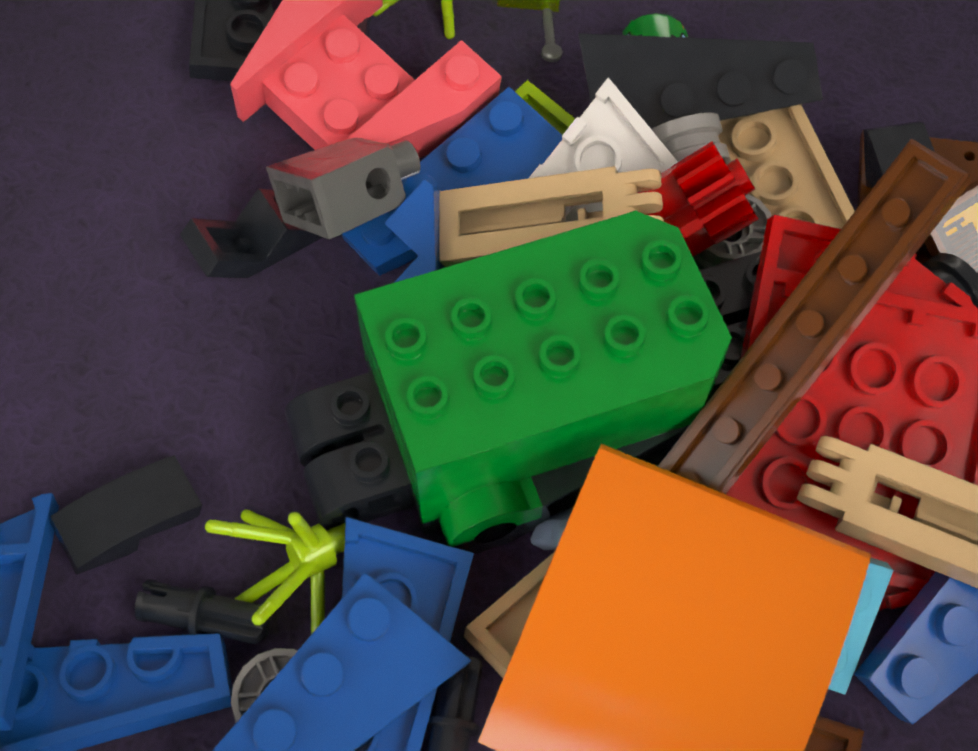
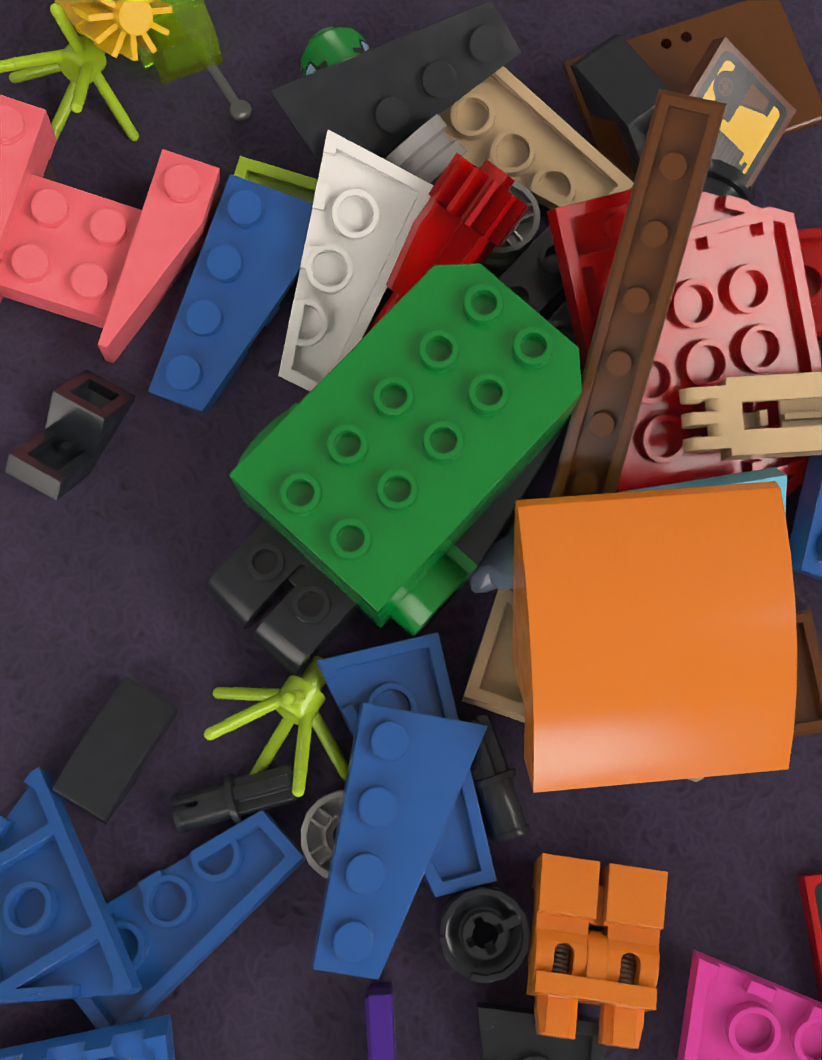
camera: 30 degrees left, 15 degrees up
dark grey torso [266,137,420,239] -> none
blue slope [384,178,445,283] -> none
tan hinge [439,166,664,267] -> none

